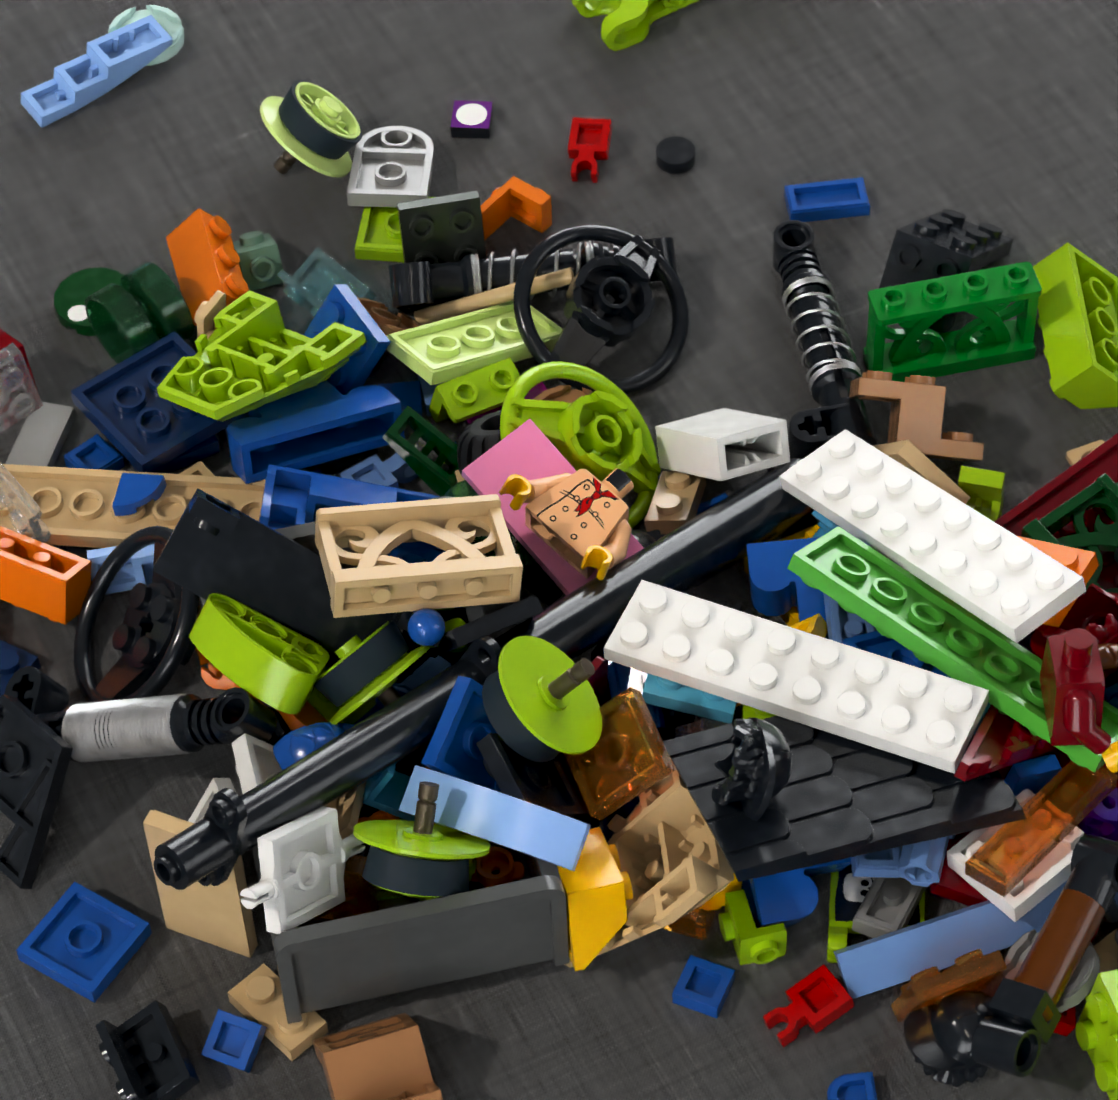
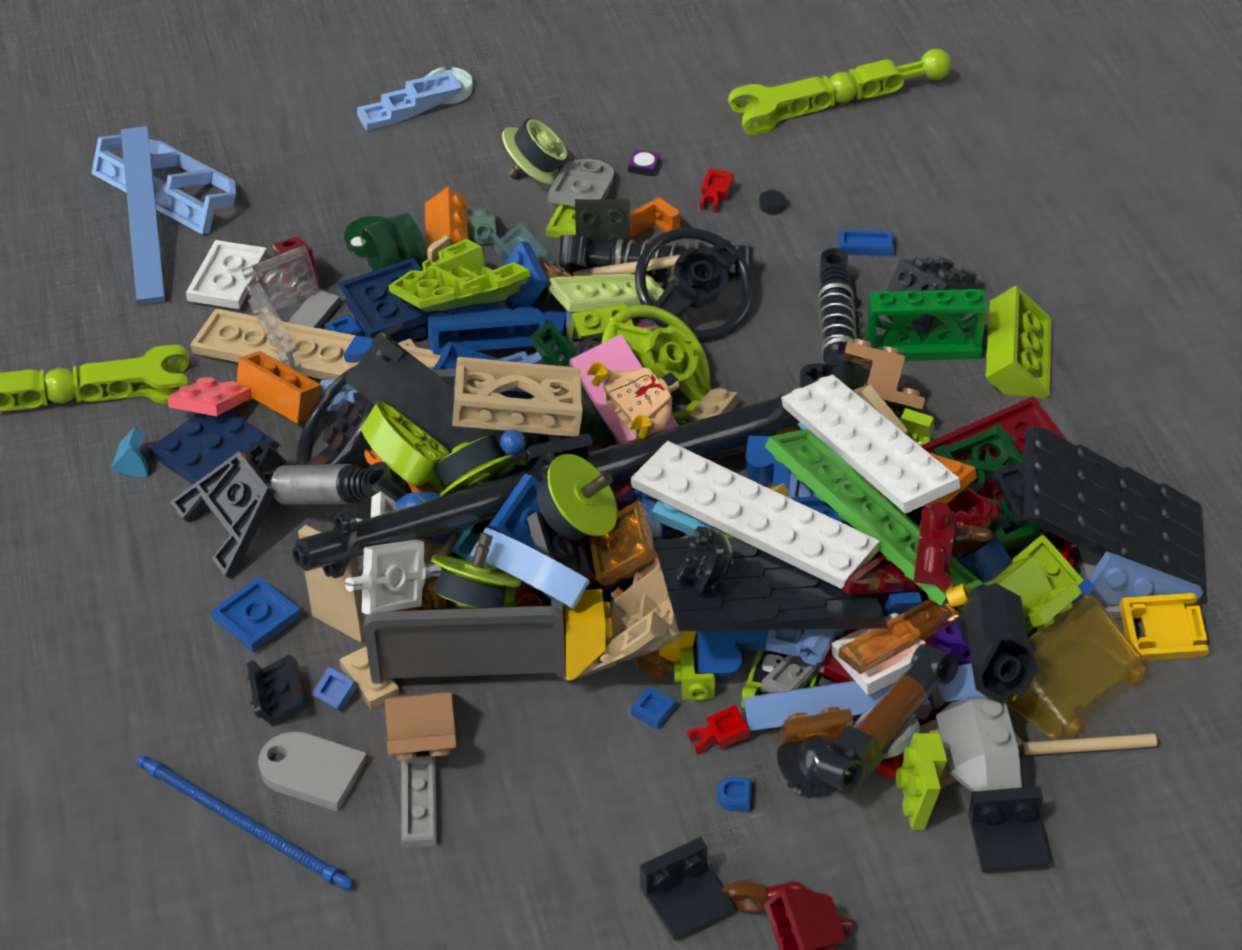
camera: 10 degrees right, 5 degrees down
white brick [655,408,790,481] -> none

